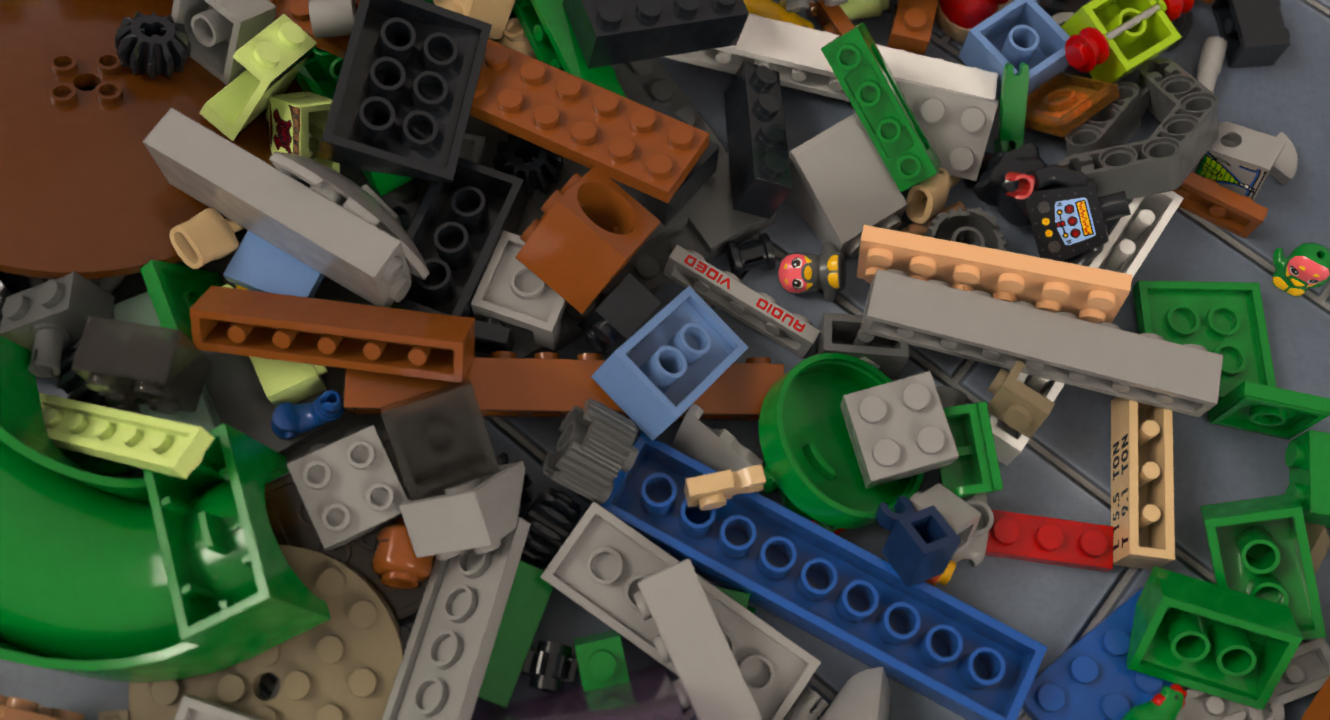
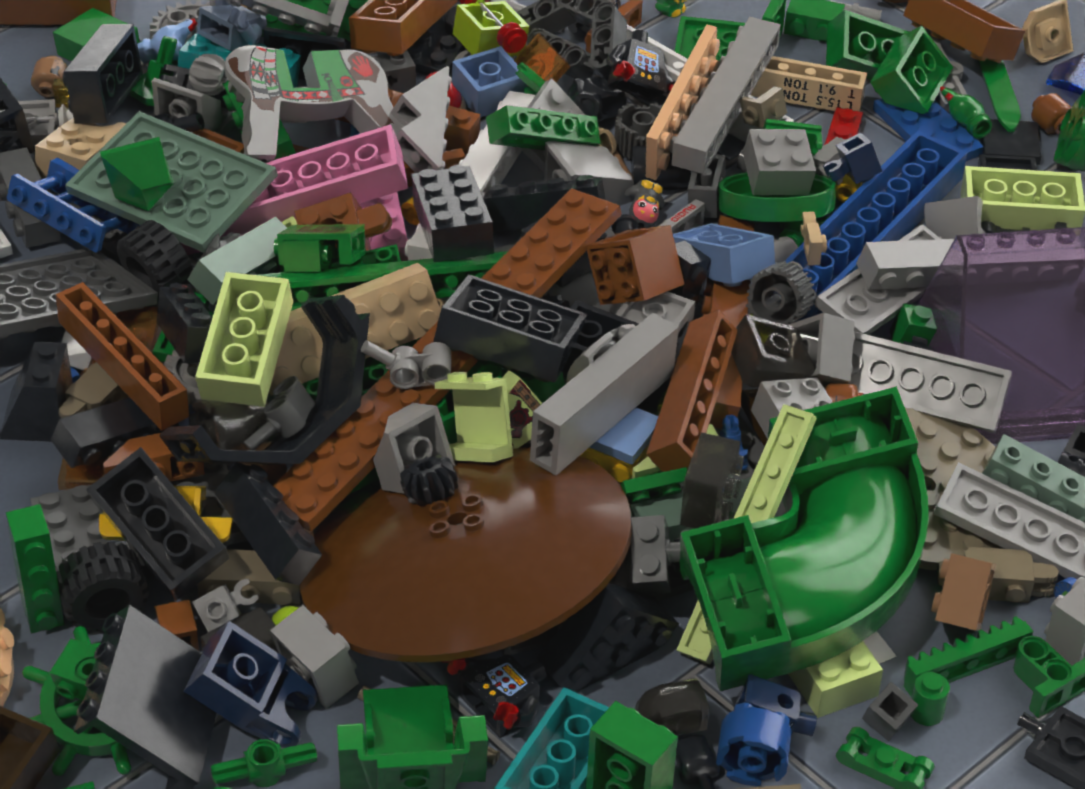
camera: 80 degrees left, 25 degrees down
tan piece [169,207,245,269] -> none

